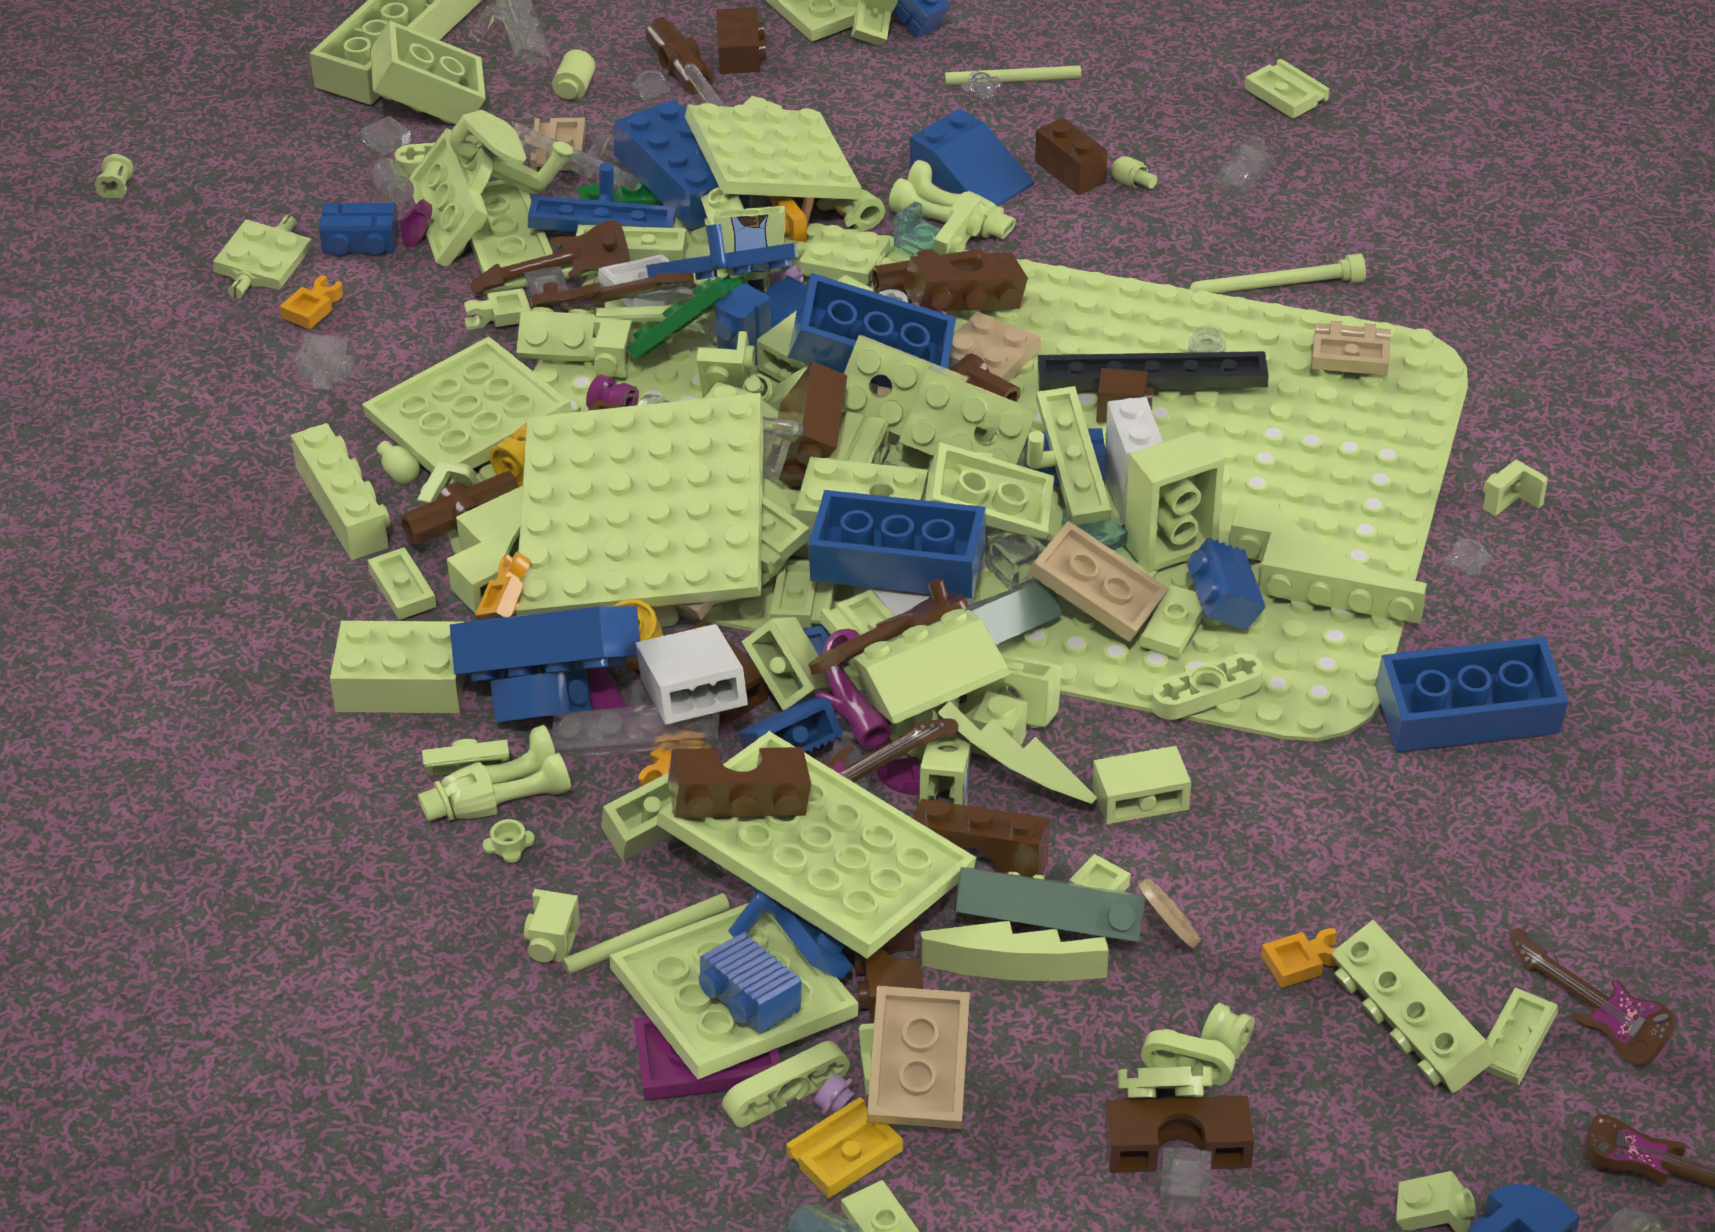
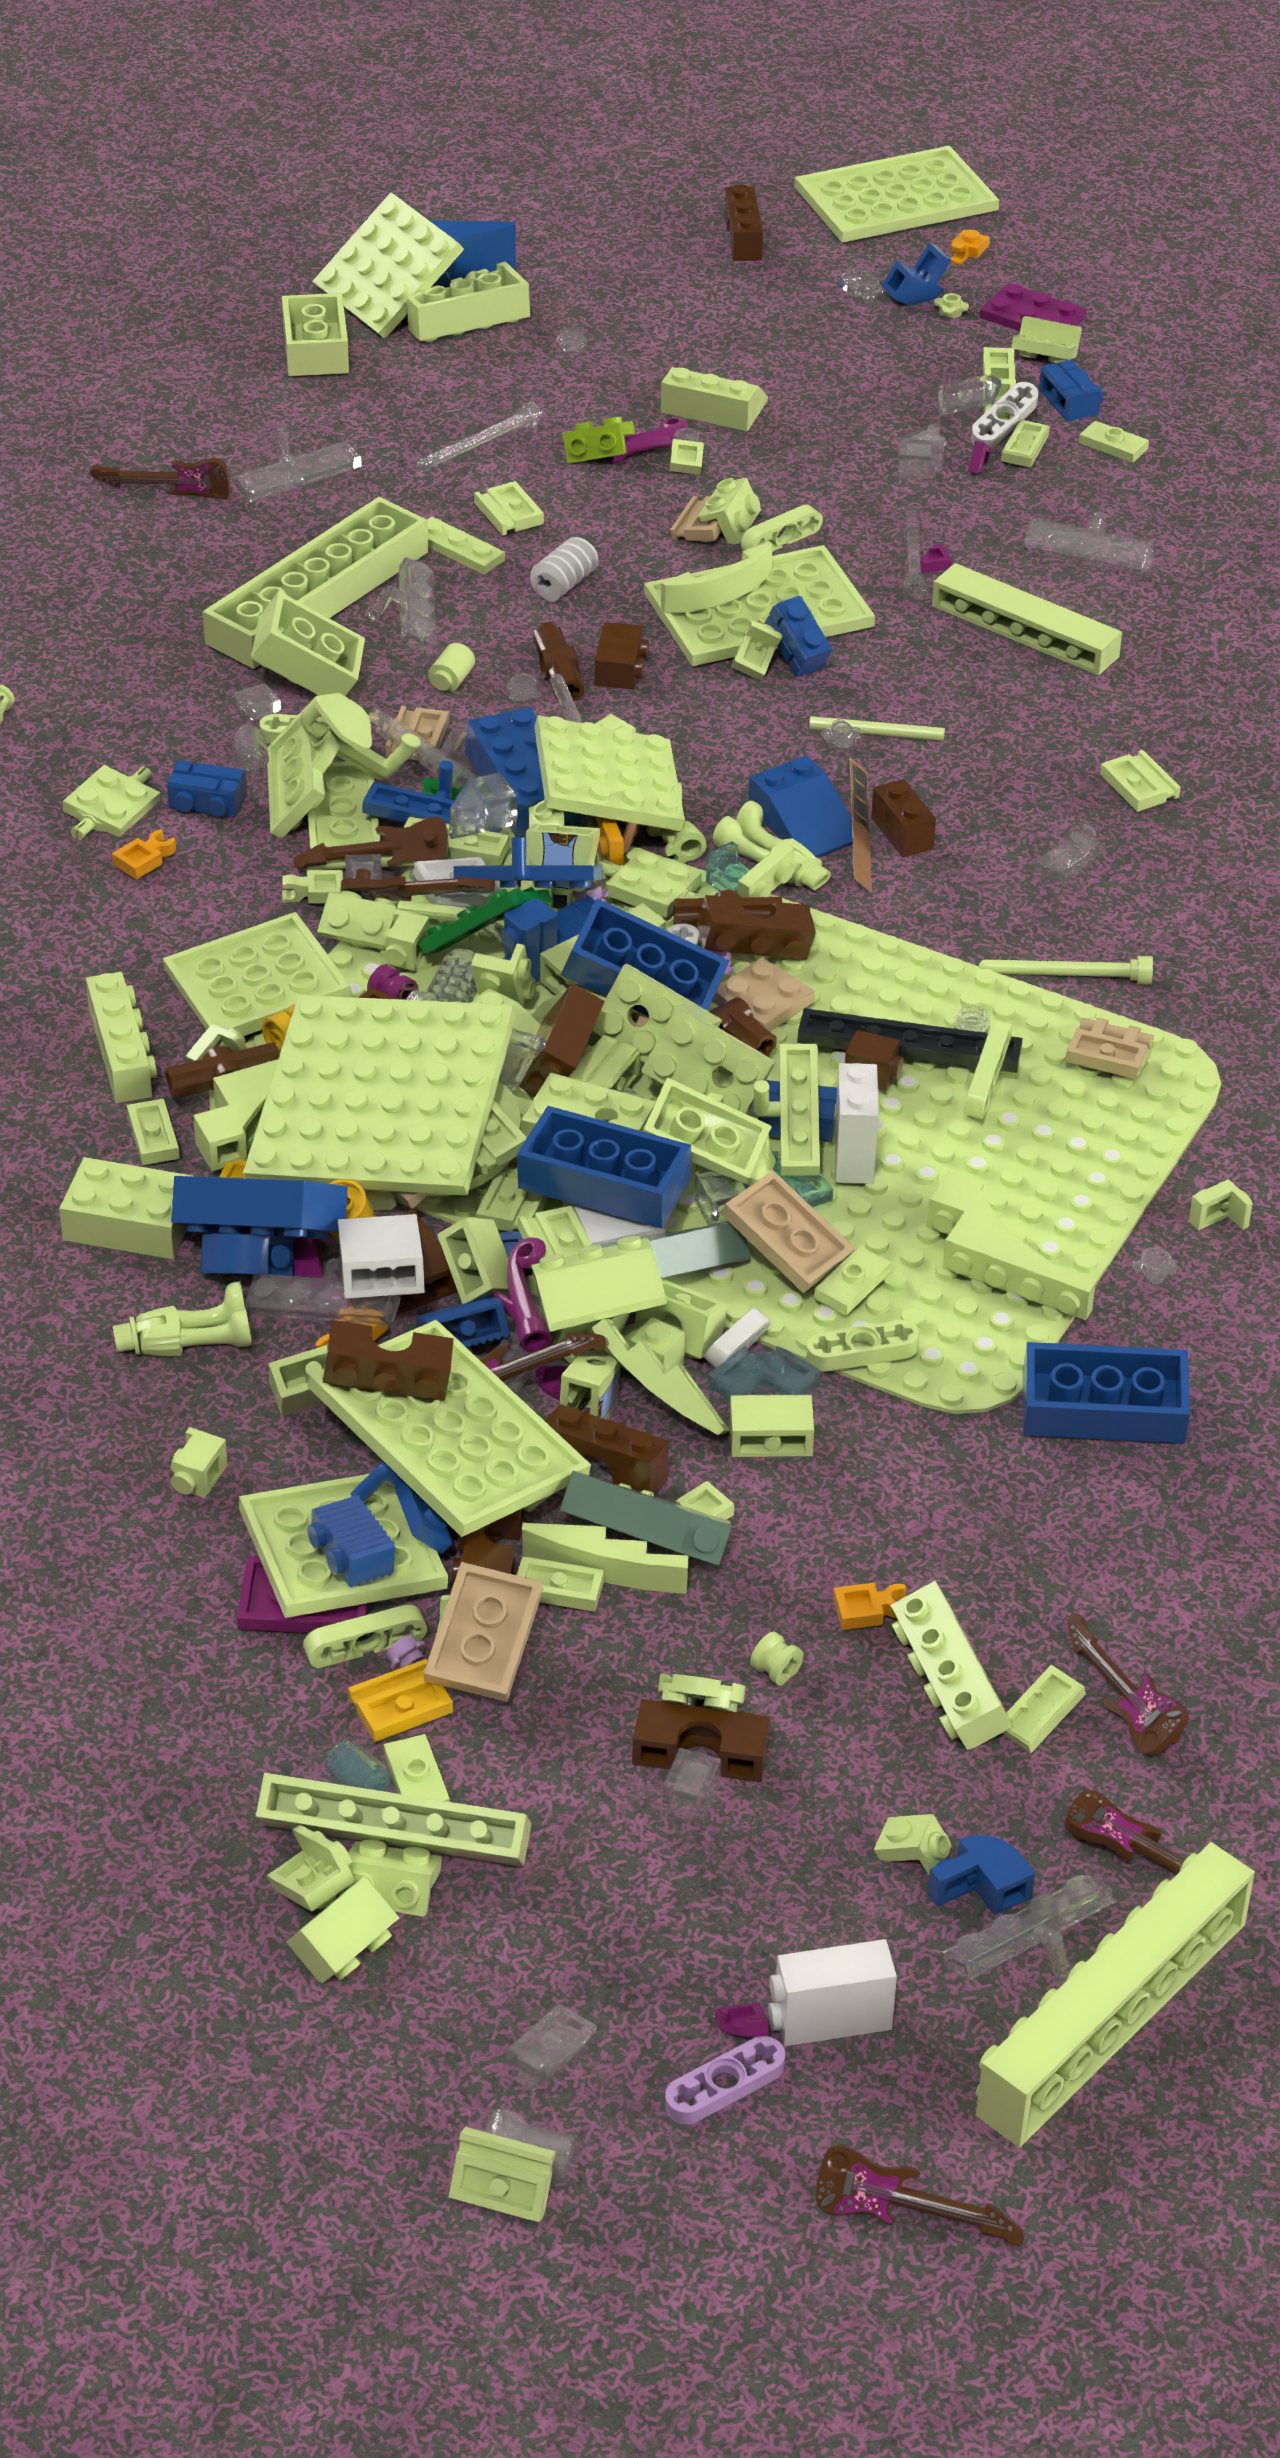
camera: 10 degrees right, 0 degrees up
clear brick [296,333,354,391] -> none
yellowish green cylinder [377,441,420,484] -> none
magenta tile [400,199,432,247] -> none
yellowish green plate [422,739,510,777] -> none
light orange plate [475,552,531,620] -> none
yellowish green plate [483,819,535,863] -> none
yellowish green bar [562,893,730,975] -> none
yellowish green cylinder [742,374,775,404] -> none
reddish brown piece [808,578,969,675] -> none
yellowish green cylinder [1111,156,1157,189] -> none
yellowish green brick [1124,430,1225,573] -> none
tan wheel [1138,878,1201,948] -> none
yellowish green plate [1141,1029,1235,1085] -> none
blue brick [1187,537,1266,630] -> none
none -> clear piece [422,948,477,1003]
none -> clear slope [449,772,518,839]
none -> yellowish green plate [517,1556,604,1612]
none -> white beam [704,1308,771,1371]
none -> clear light blue plate [707,1346,821,1400]
none -> medium nougat sticker [850,758,872,893]
none -> yellowish green beam [964,1018,1013,1119]

